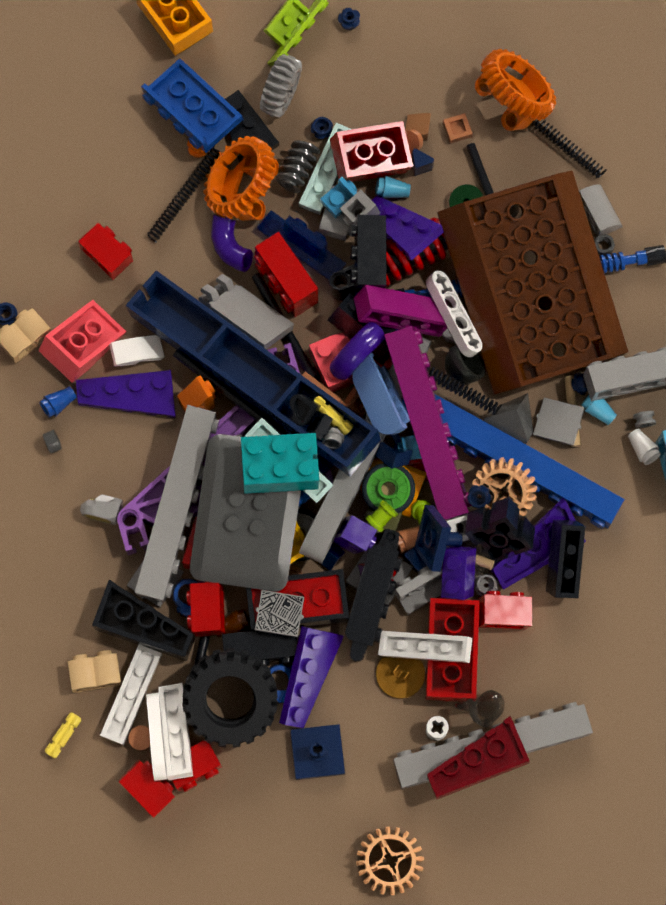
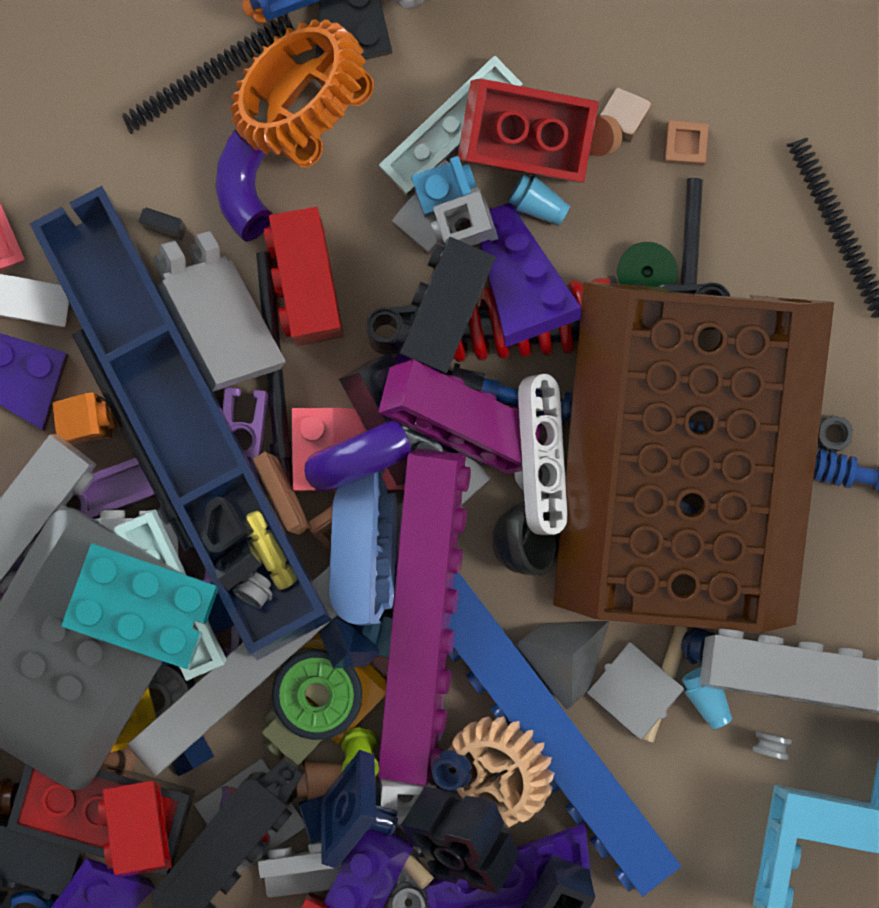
camera: 25 degrees right, 10 degrees up
red brick [78,222,133,280] -> none
light grey piece [255,590,304,637] -> none
clear blue bracket [257,210,346,281] -> none
dark grey piece [275,140,321,193] -> none
dark blue plate [310,117,333,139] -> none
dark purple brick [333,515,377,554] -> none
lime bush [366,500,398,532] -> none
dark blue slope [412,148,434,176] -> none
black piece [427,365,502,415] -> none
orange piece [475,49,556,131] -> none
light grey brick [579,184,623,237] -> none
white cone [628,428,661,465] -> none
none -> red brick [98,781,172,877]
none -> black tile [138,207,186,241]

